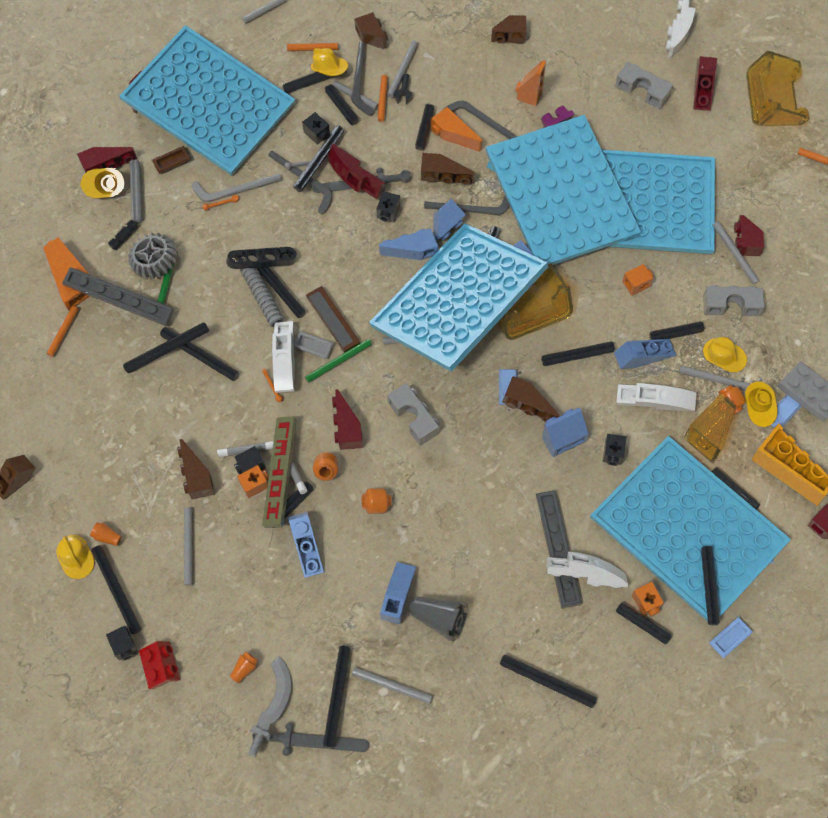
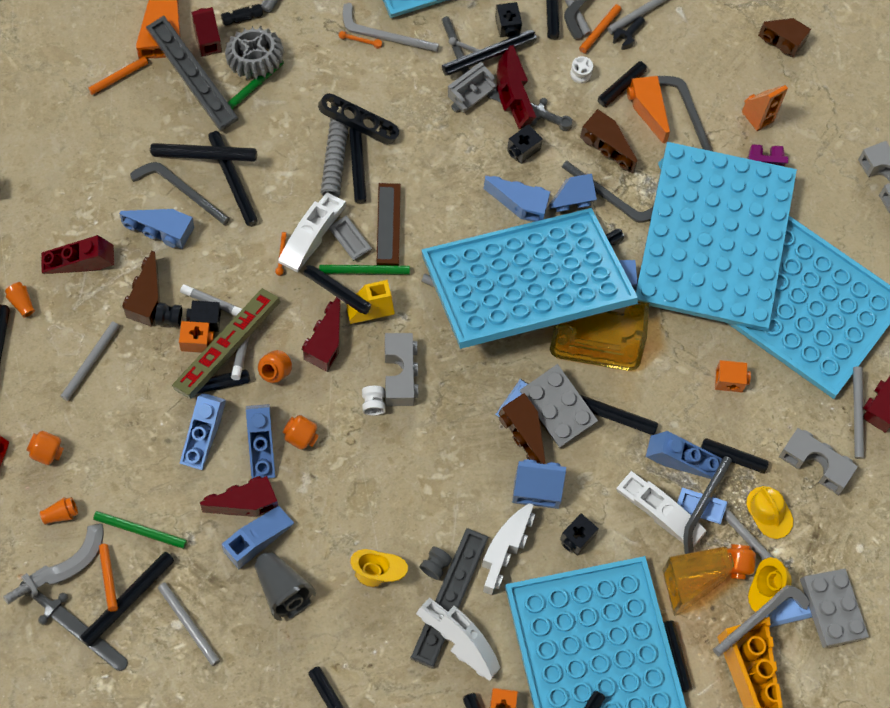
camera: 25 degrees right, 0 degrees up
none -> orange head [26,431,64,465]
none -> dark red slope [41,235,114,274]
none -> green bar [93,511,187,549]
none -> orange bar [99,544,118,612]
none -> medium blue slope [119,209,194,249]
none -> dark grey piece [130,162,229,225]
none -> black wheel [155,302,183,328]
none -> dark red slope [191,7,222,57]
none -> dark red slope [200,476,278,517]
none -> medium blue slope [246,404,275,479]
none -> black axle [304,265,371,314]
none -> yellow slope [346,280,395,324]
none -> yellow piece [350,549,408,587]
none -> white wheel [362,386,386,416]
none -> dark grey wheel [419,546,452,580]
none -> light grey hinge [448,62,497,113]
none -> white slope [482,503,536,595]
none -> light grey plate [520,364,598,448]
none -> white wheel [570,56,593,84]
none -> light blue tile [677,488,728,525]
none -> dark grey piece [683,456,732,559]
none -> light grey piece [713,585,810,657]

